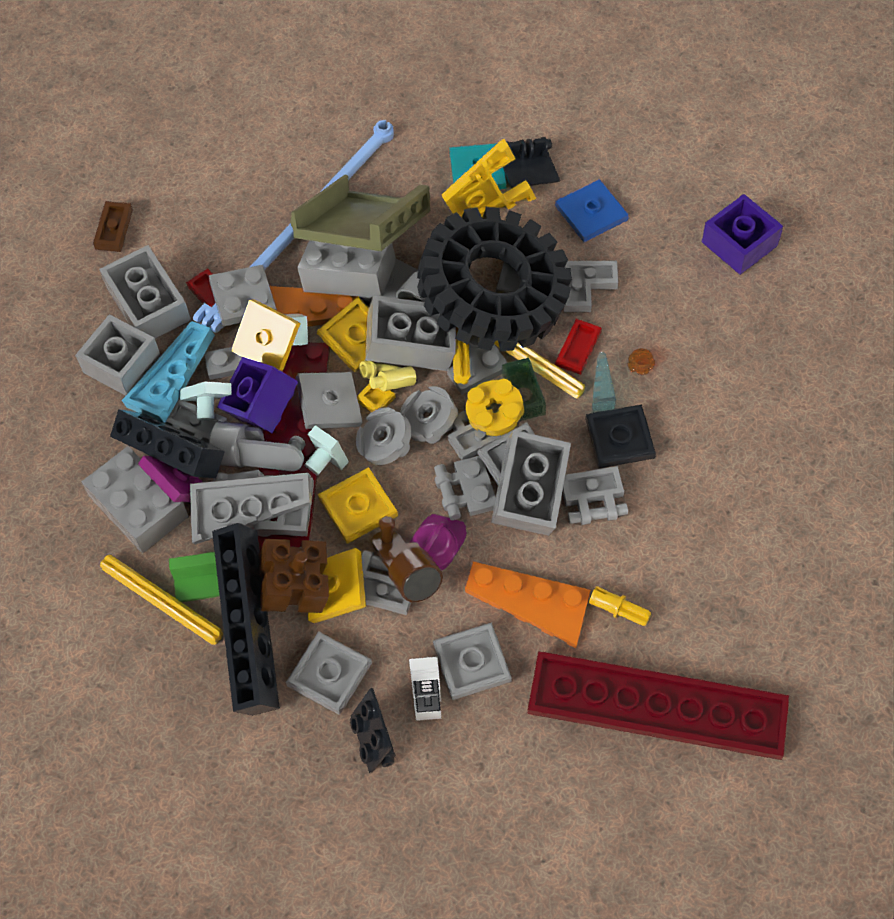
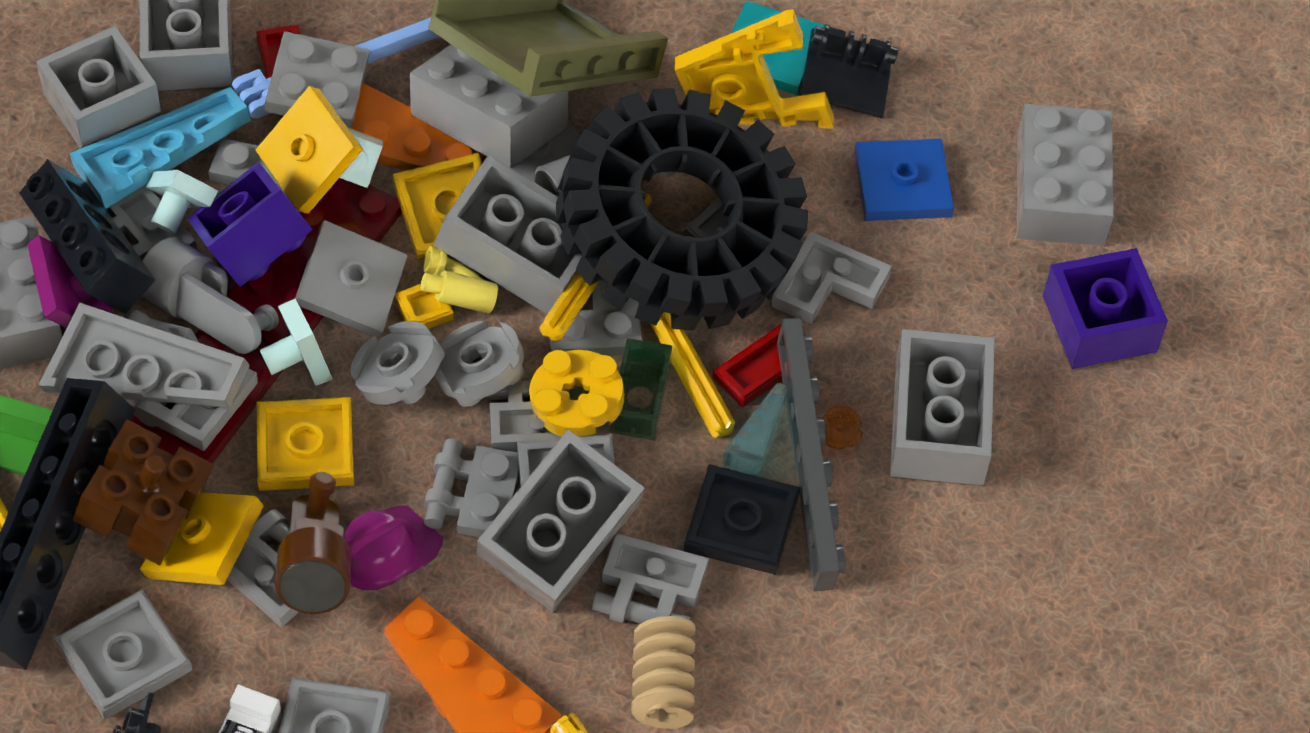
camera: 20 degrees right, 5 degrees down
none -> tan piece [631,616,696,729]
none -> dark grey plate [777,318,845,591]
none -> light grey brick [890,329,995,486]
none -> light grey brick [1017,104,1114,246]

